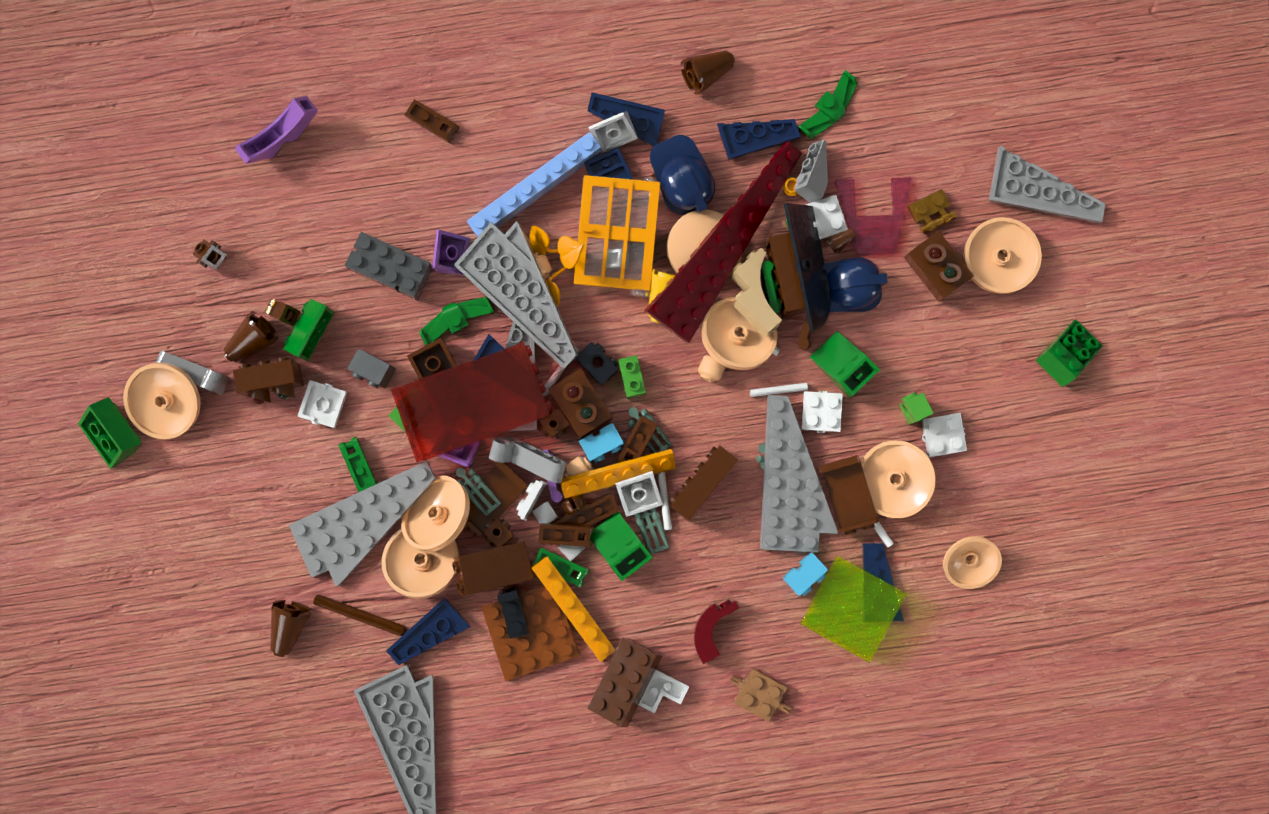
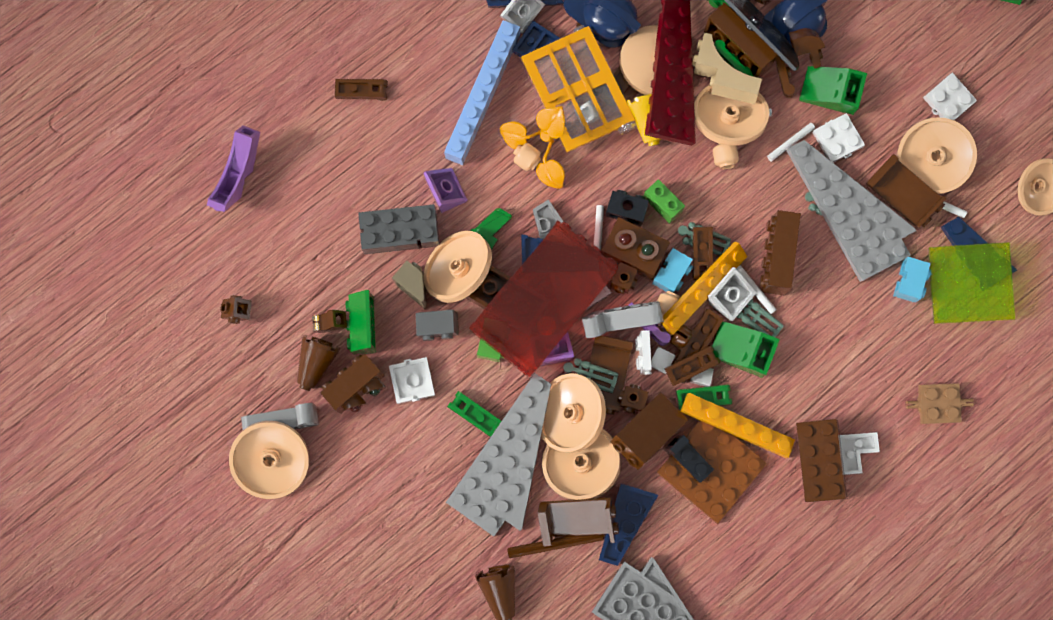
camera: 30 degrees left, 5 degrees down
green slope [78,397,142,469] -> none
light grey wing [454,221,578,369] -> none
dark red arch [694,599,739,664] -> none
bright green brick [898,392,934,425] -> none
none -> dark tan slope [392,261,427,309]
none -> light nougat dish [424,231,492,303]
none -> panel [538,498,619,546]
none -> reddish brown brick [789,28,825,68]

